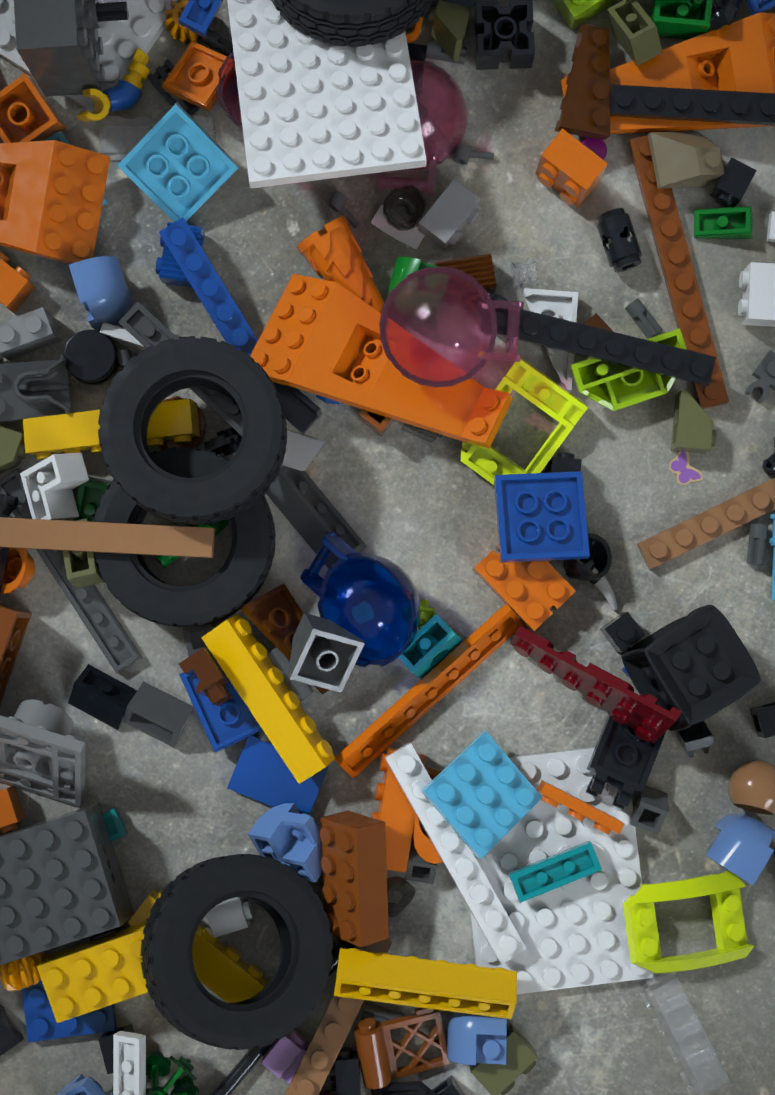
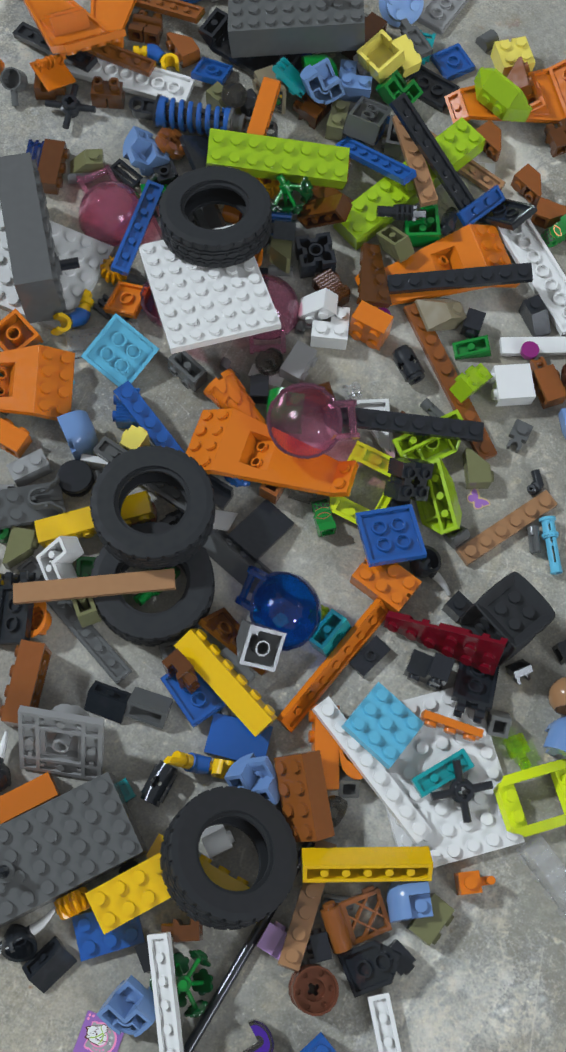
camera: 15 degrees left, 15 degrees down
none -> light yellow brick [120,425,151,451]
none -> black piece [140,760,178,807]
none -> reddish brown hips [161,918,203,942]
none -> yellow piece [163,751,234,779]
none -> dark grey brick [168,351,208,392]
none -> black tile [227,499,294,562]
none -> black brick [250,374,269,404]
none -> white brick [298,288,338,324]
none -> white brick [310,306,350,350]
none -> green leg [311,499,337,537]
none -> reddish brown brick [312,268,351,307]
none -> black plate [349,635,391,678]
none -> black brick [384,458,434,501]
none -> black brick [403,649,455,690]
none -> lime wedge [416,458,462,535]
none -> black bar [430,759,493,823]
none -> dark grey brick [443,525,470,549]
none -> lime brick [449,363,493,403]
none -> orange brick [454,870,496,895]
none -> clear neon green plate [502,732,532,770]

